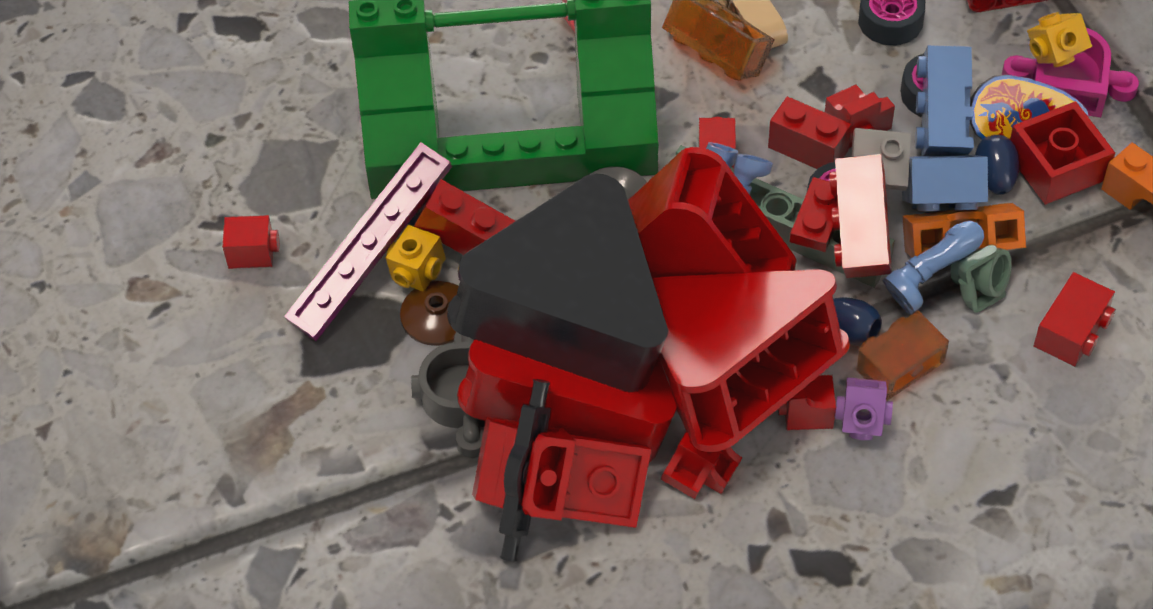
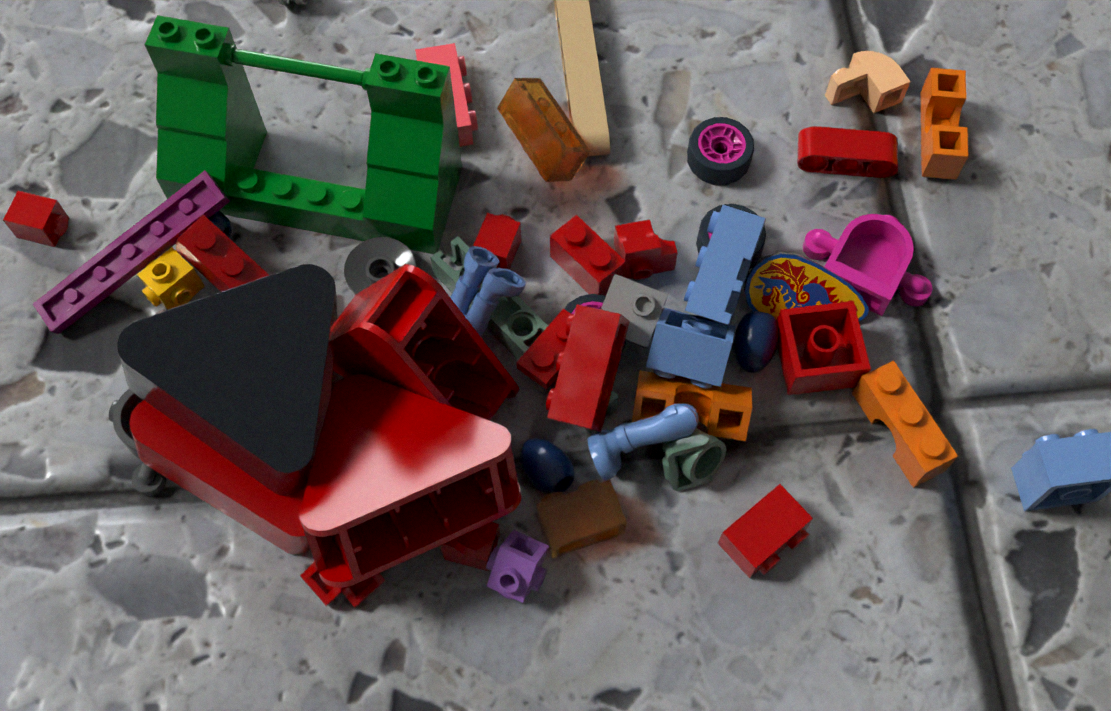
camera: 15 degrees right, 10 degrees up
red piece [472,379,651,562] -> none
yellow brick [1027,12,1092,67] -> none

